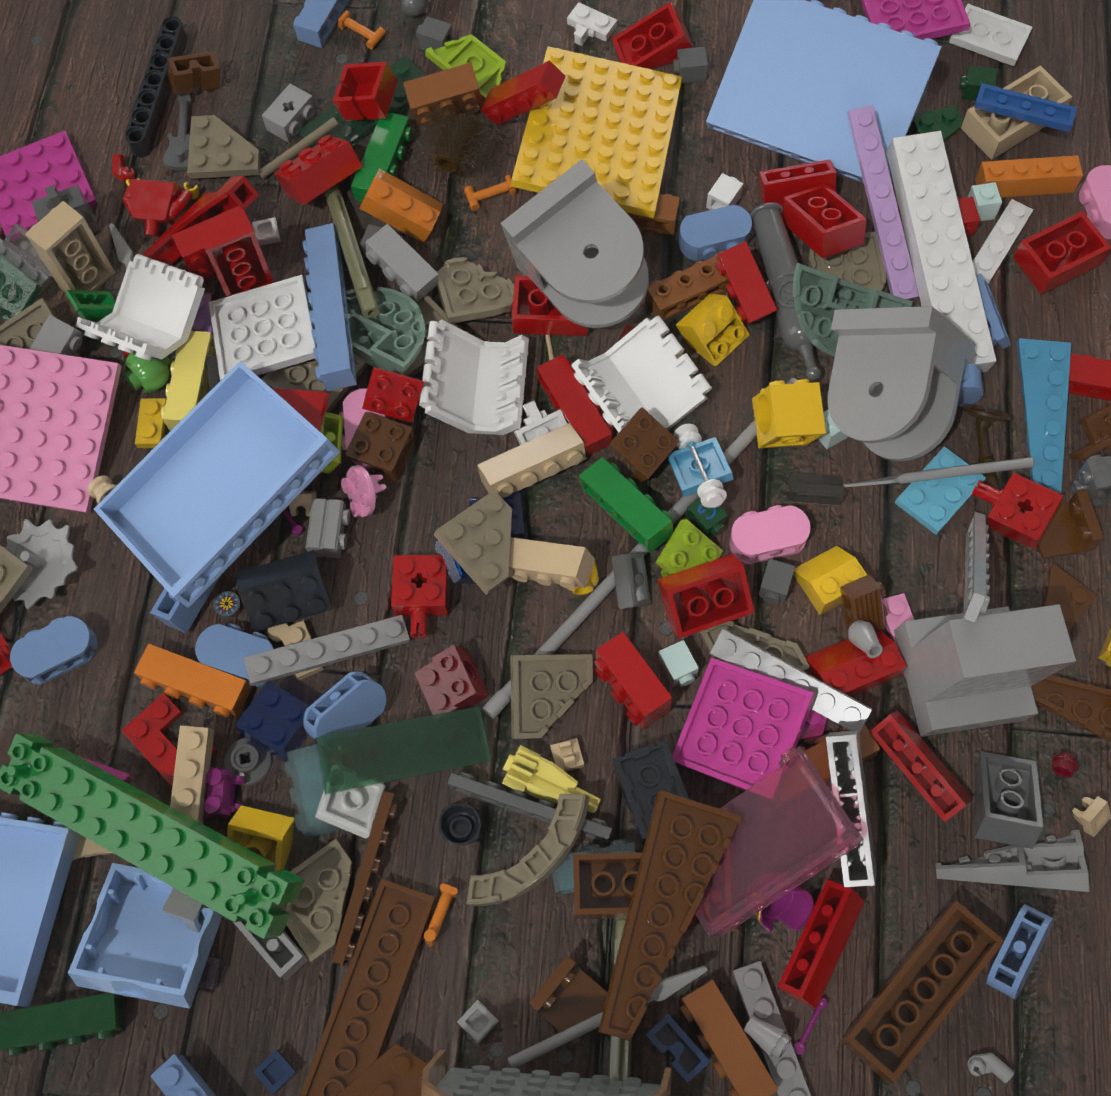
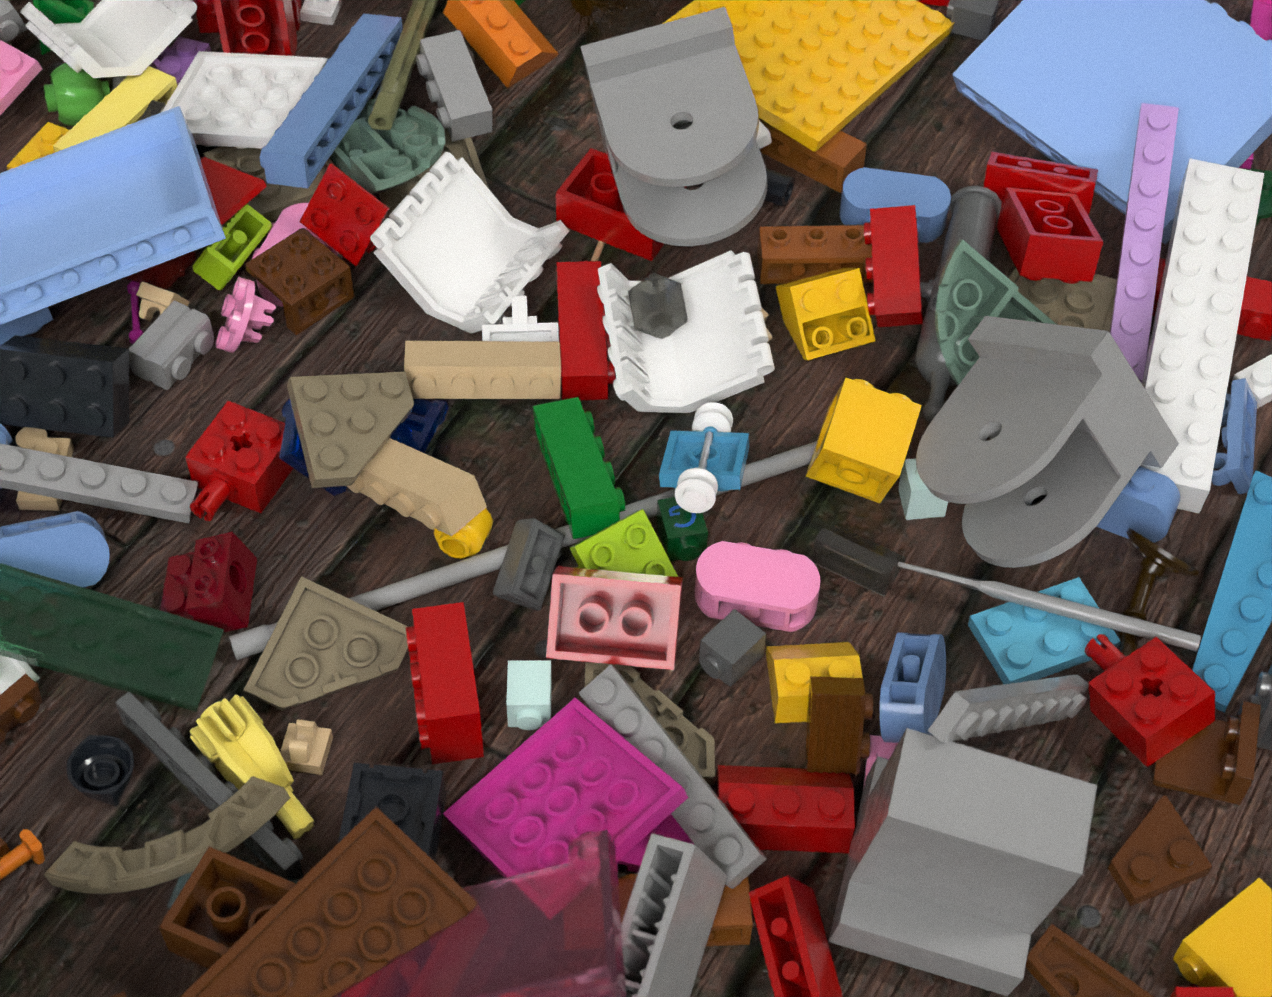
camera: 20 degrees right, 15 degrees down
dark tan plate [437,257,514,324] -> none
reddish brown bracket [609,407,679,484] -> none
white brick [706,173,743,210] -> none
light grey cone [848,620,883,658] -> none
none -> clear smoke brick [628,272,688,339]
none -> medium blue brick [879,632,946,743]

